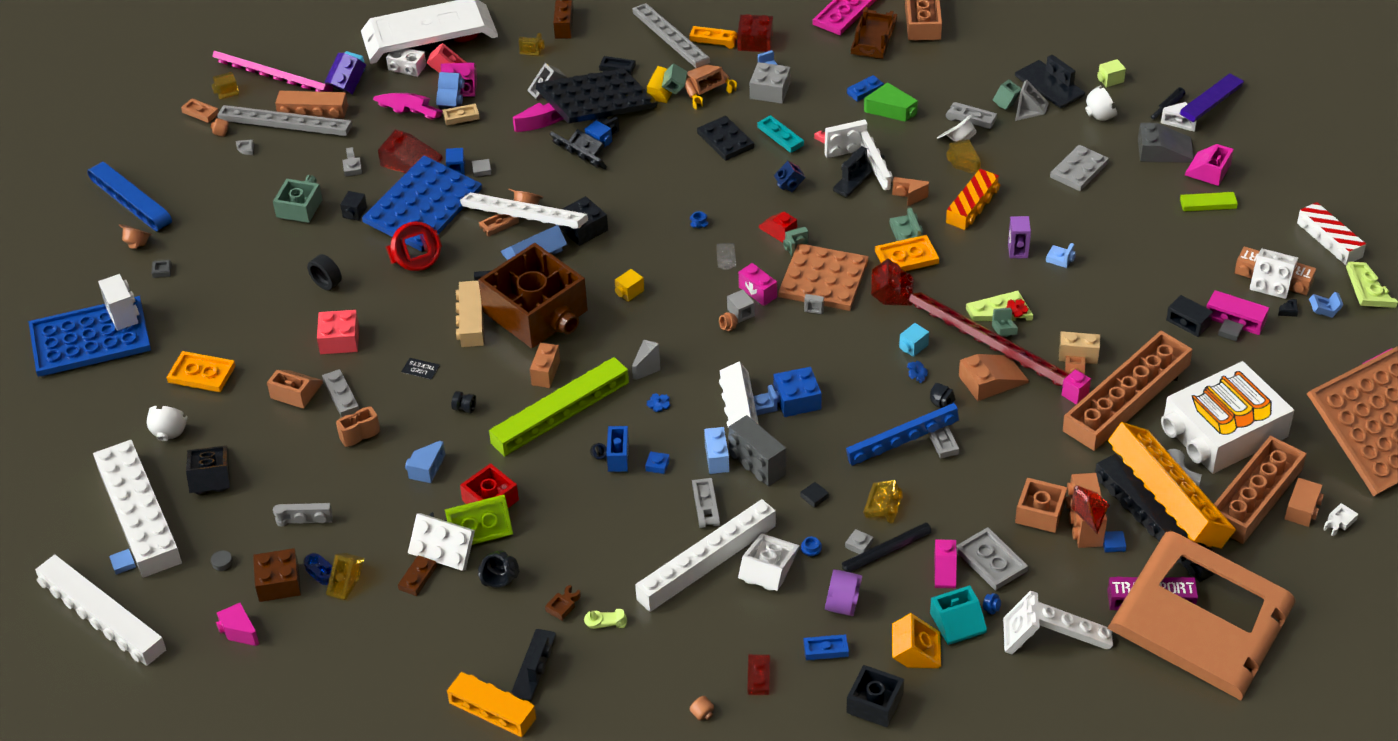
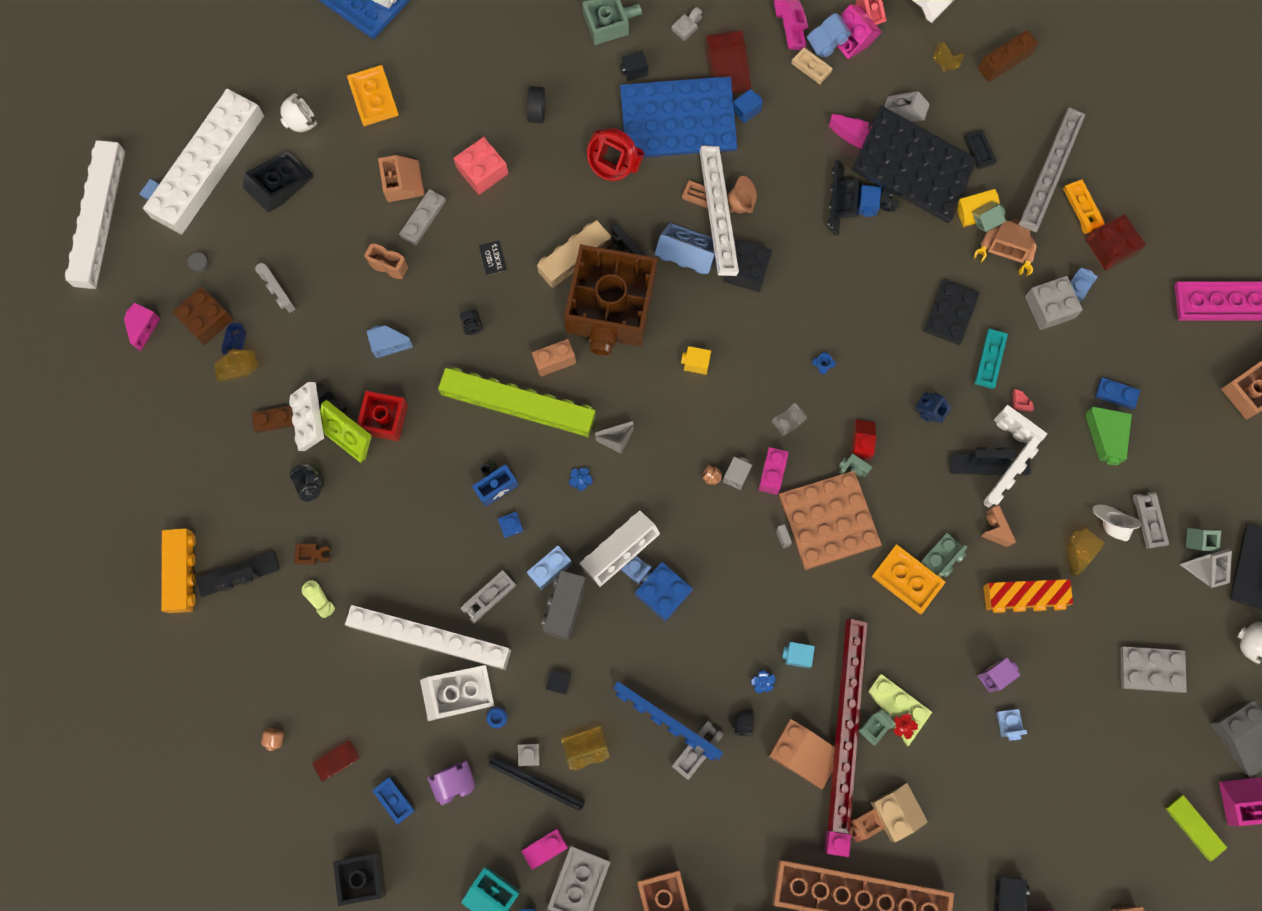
camera: 55 degrees right, 30 degrees up
light grey tile [472,159,491,177] -> none
reddish brown piece [851,7,897,59] -> none
clear red slope [871,258,914,306] -> none
light orange slope [892,613,941,668] -> none

